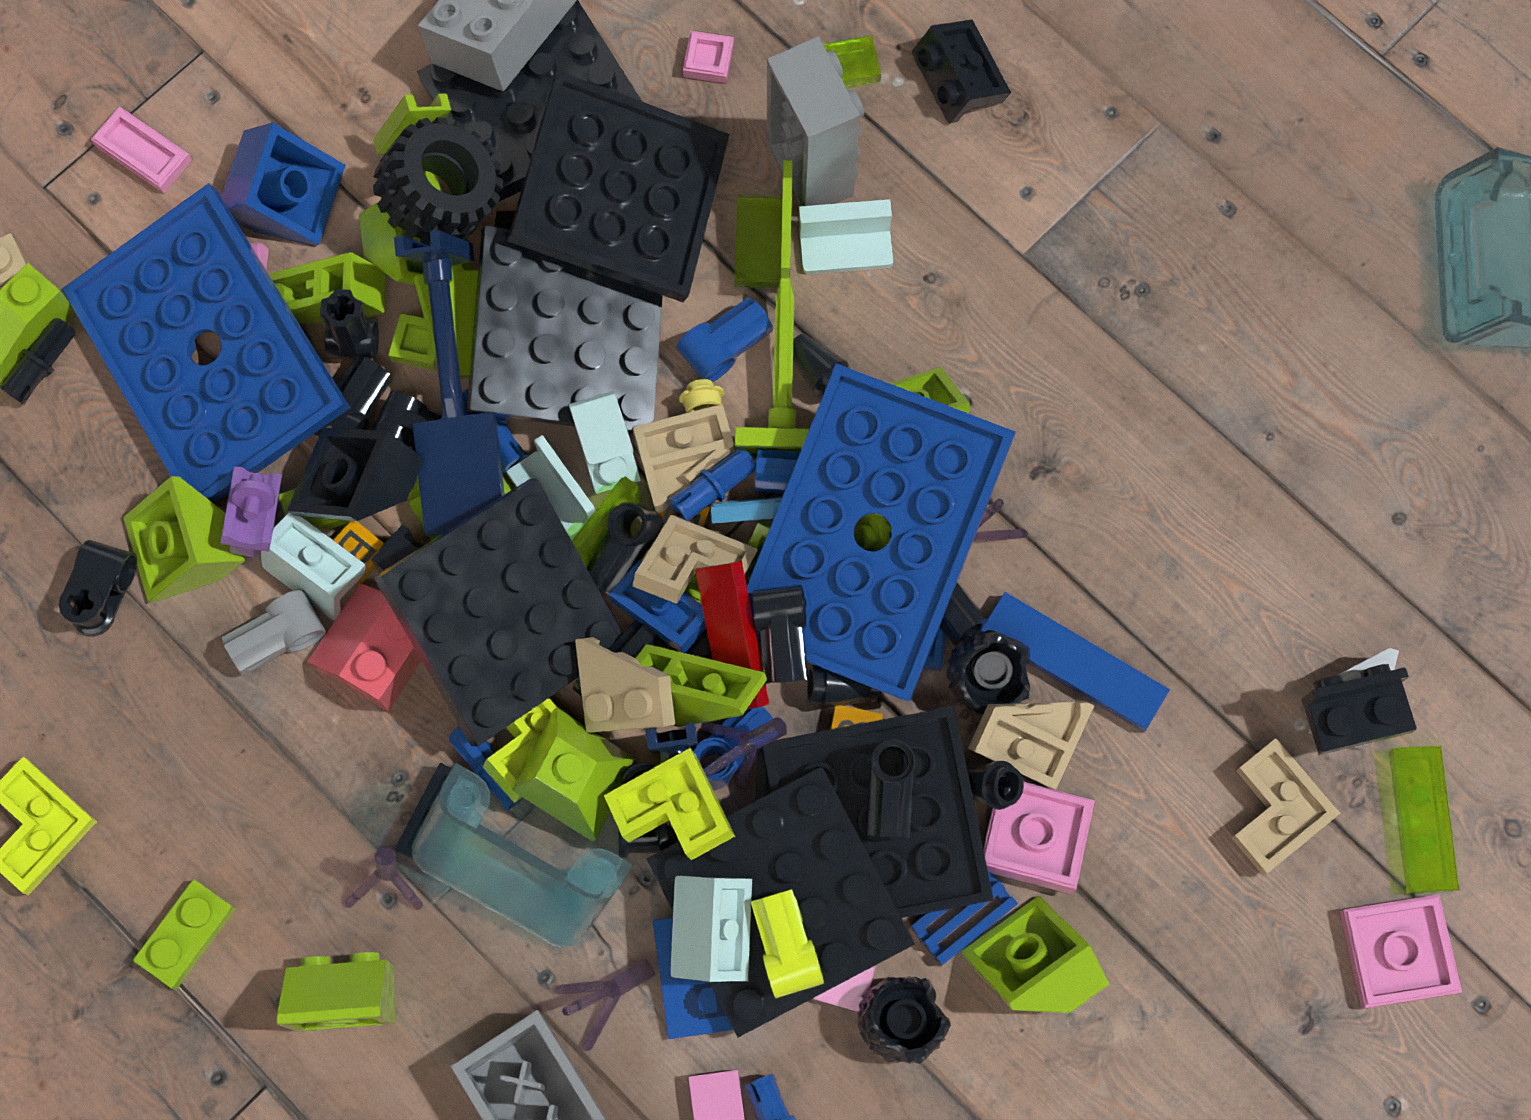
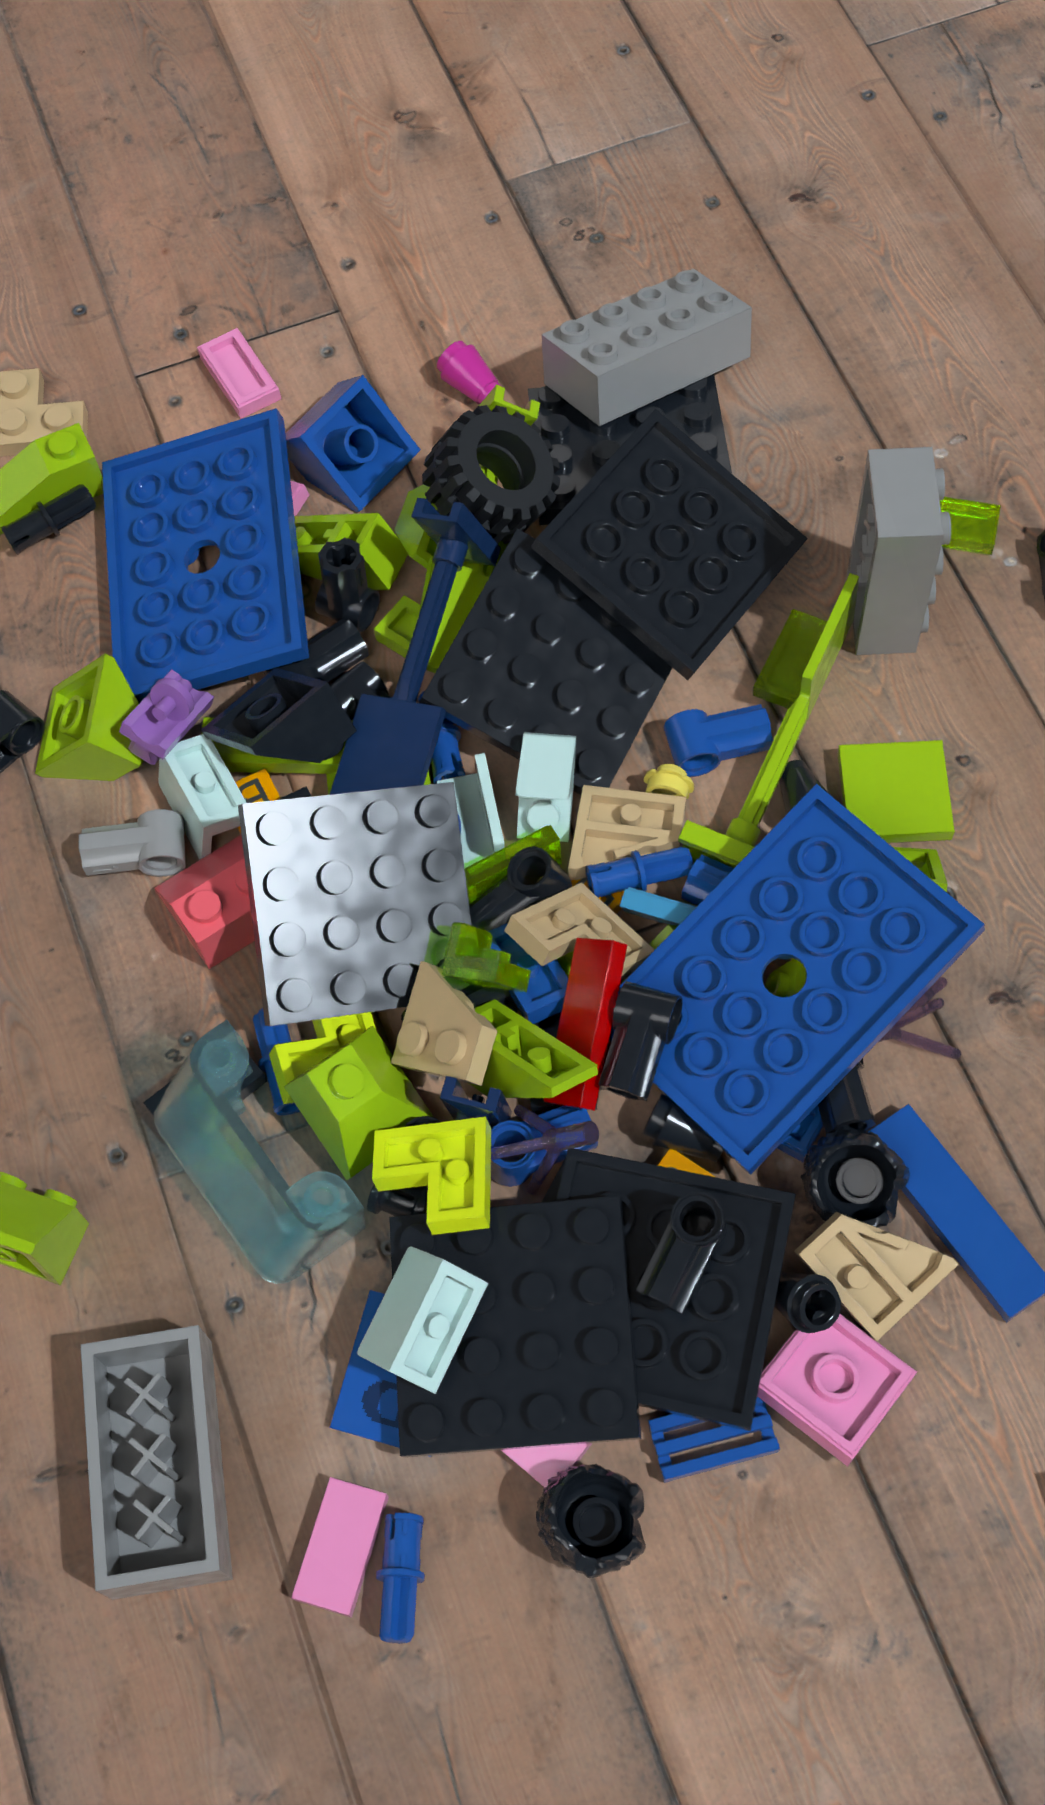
camera: 30 degrees right, 10 degrees down
plant [344,846,423,910] -> none
clear purple plant [557,958,656,1051] -> none
bright pink tile [683,30,734,84] -> none
neon yellow piece [751,889,824,998] -> none
light aqua panel [799,199,893,275] -> none
lime slope [961,896,1109,1013] -> none
none -> dark pink cone [437,340,501,404]
none -> clear neon green bracket [442,922,531,992]
none -> lime tile [837,740,955,843]

